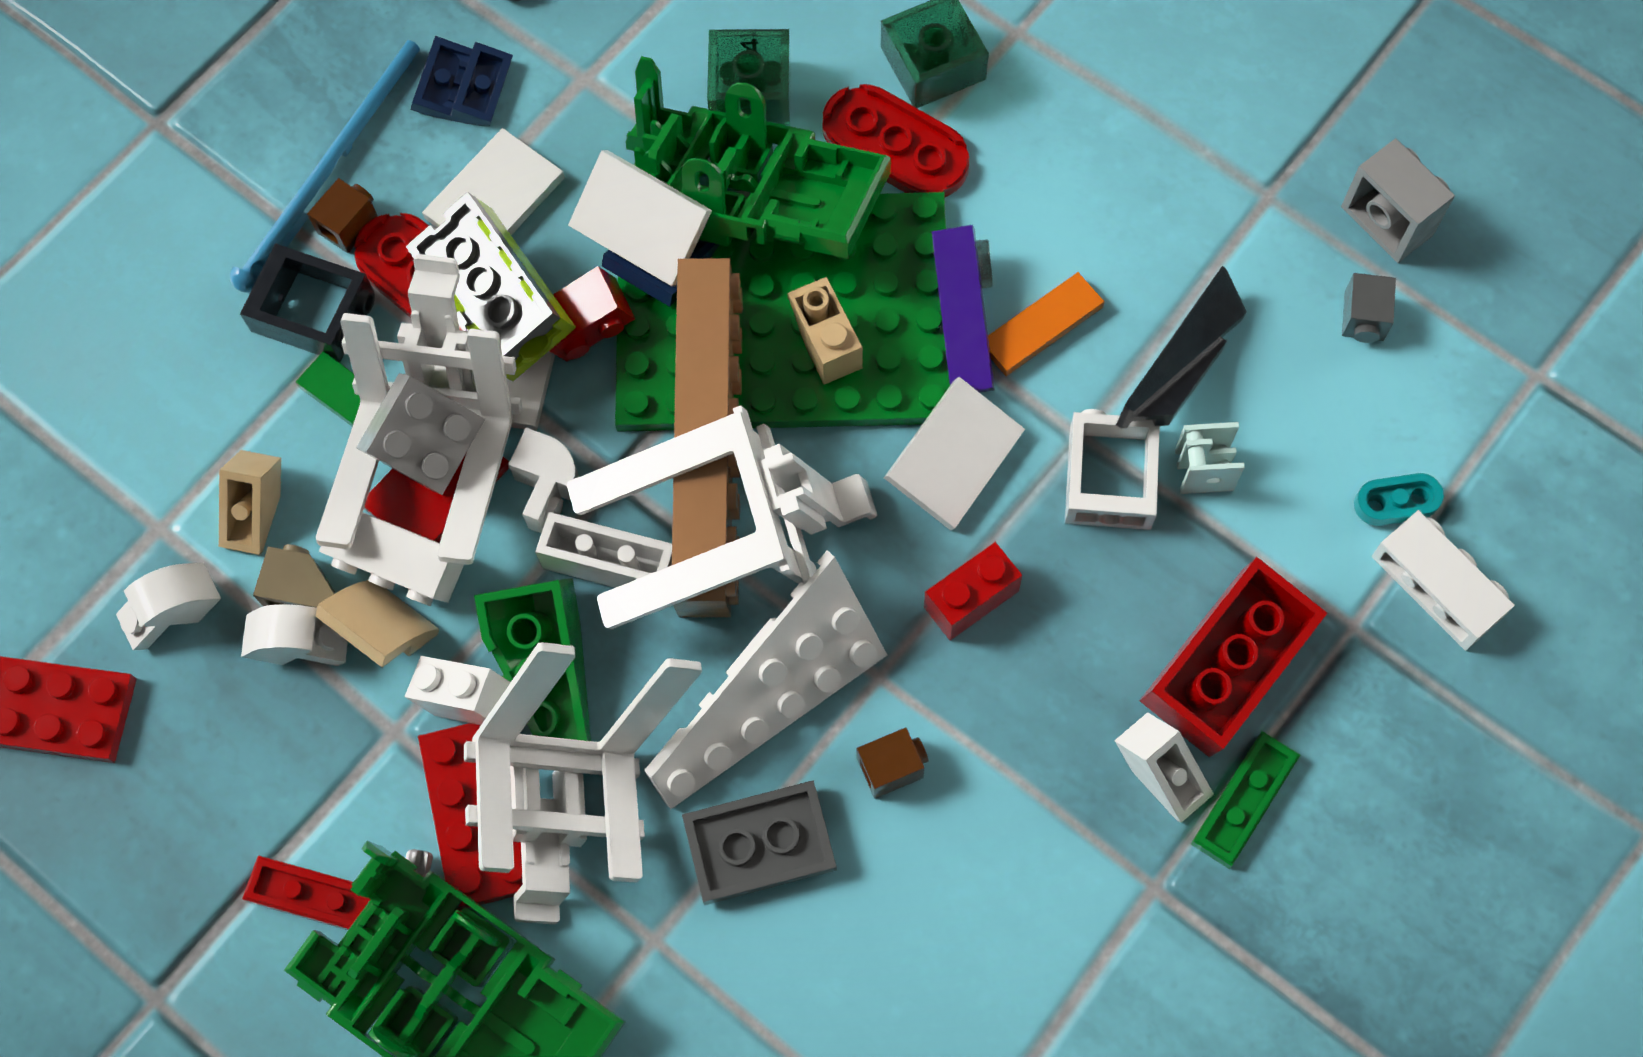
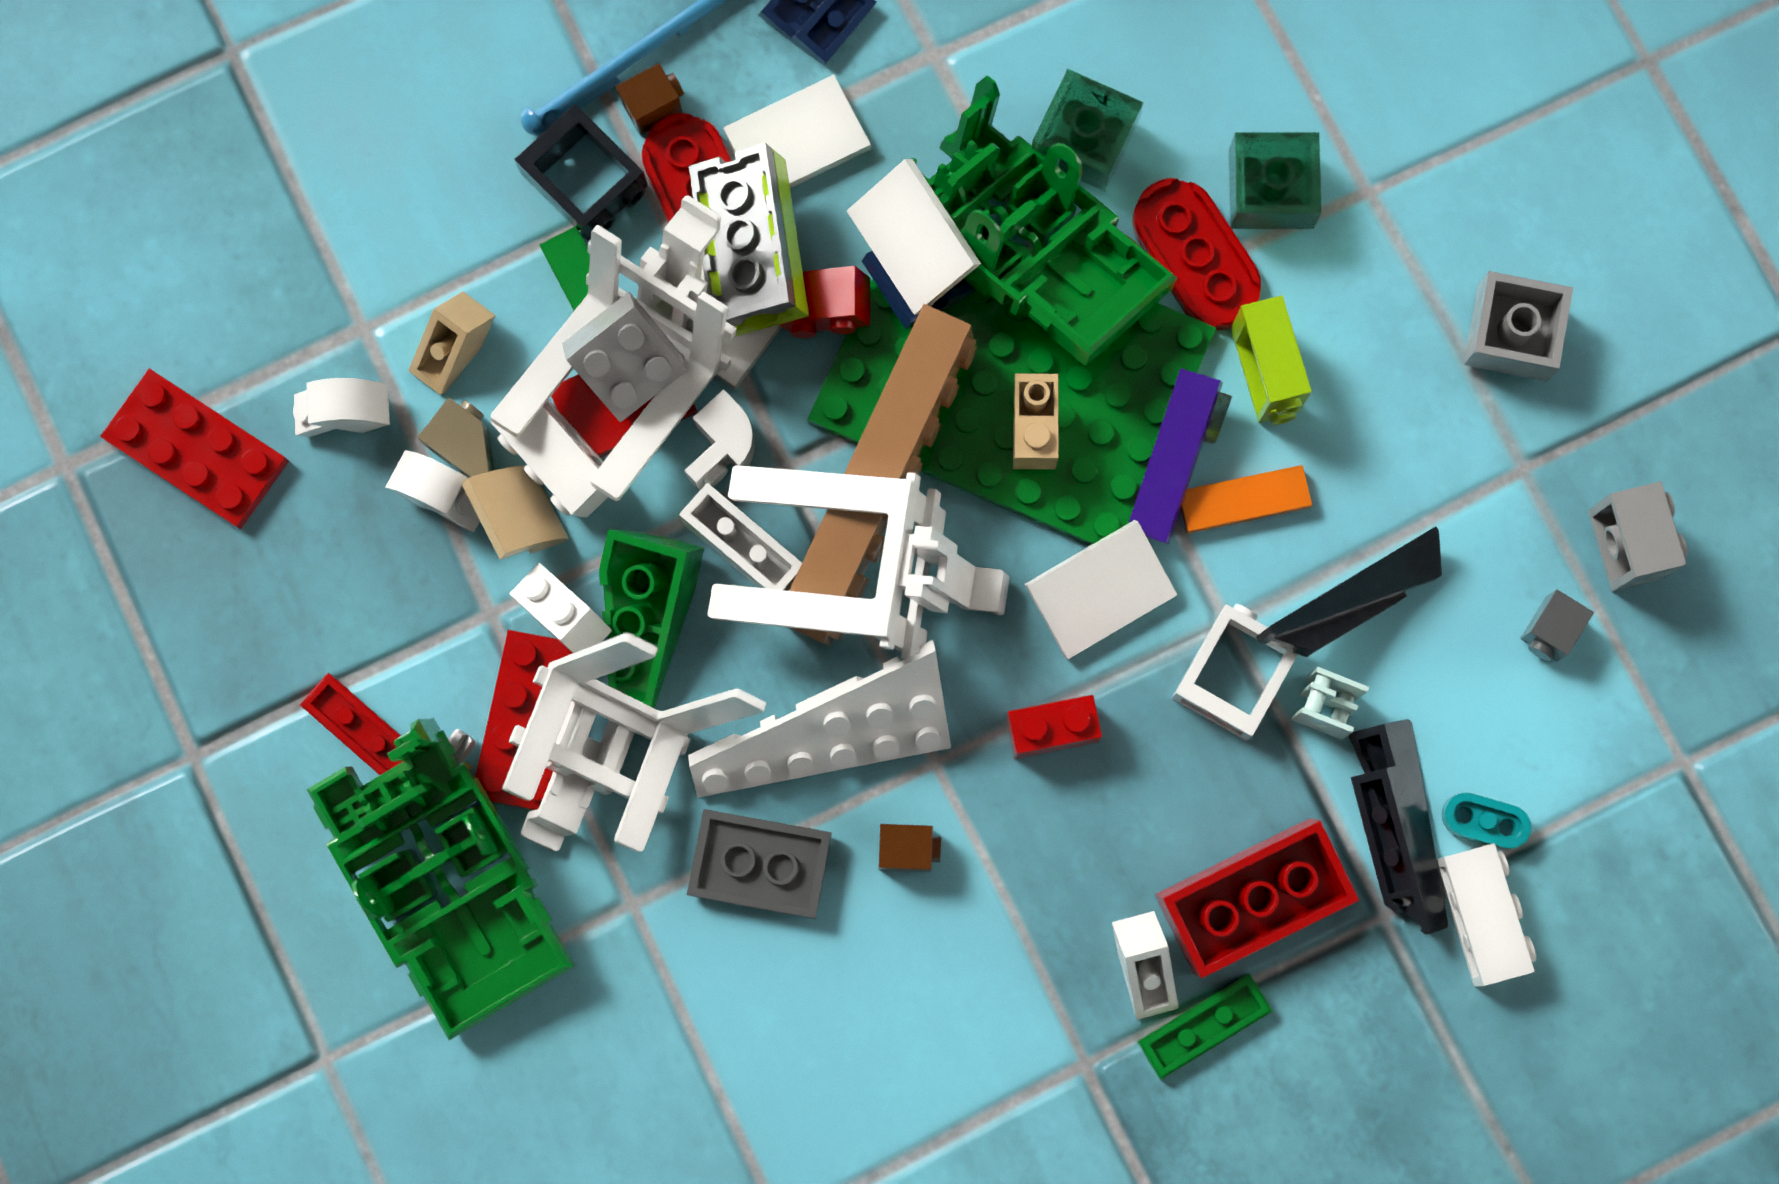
camera: 25 degrees right, 10 degrees up
none -> lime window [1230,295,1312,425]
none -> black wedge [1349,719,1448,935]
none -> light grey brick [1464,271,1573,382]

